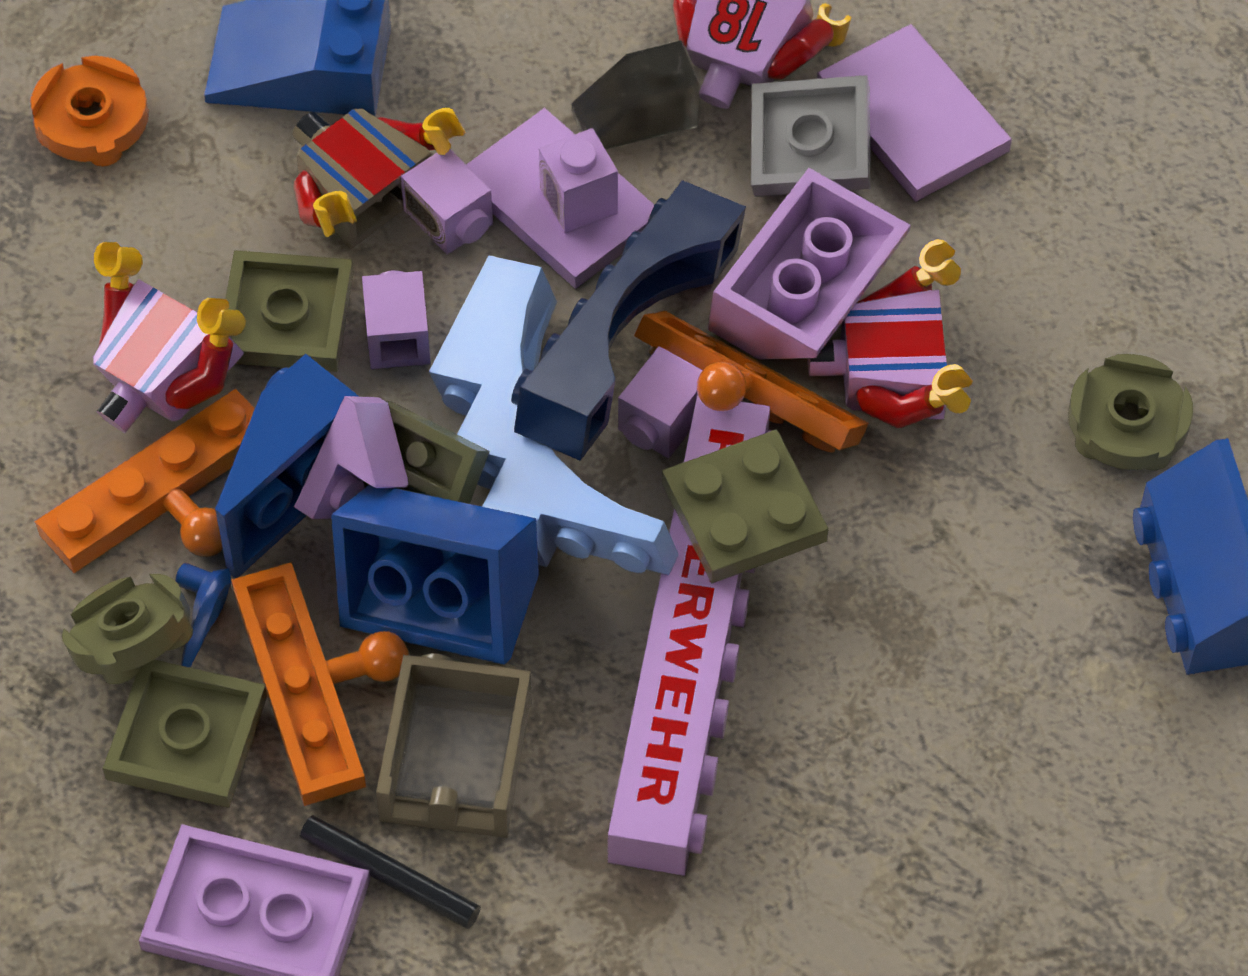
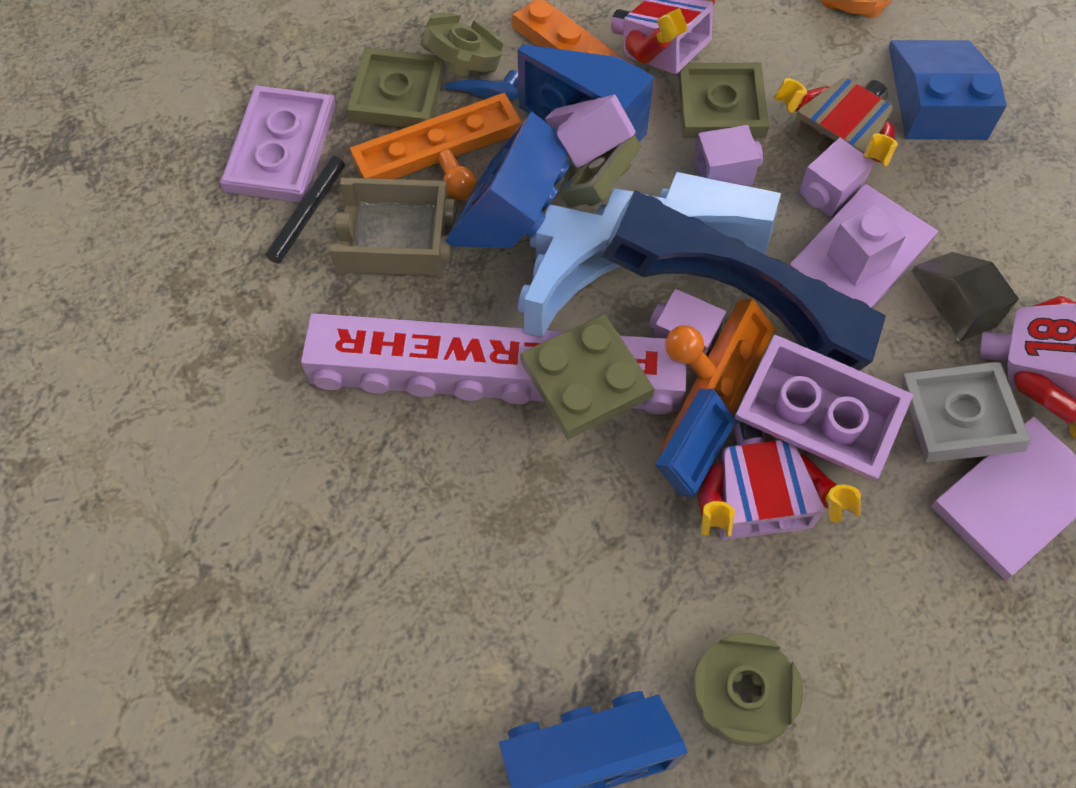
camera: 85 degrees right, 5 degrees up
none -> blue tile [655,389,737,497]

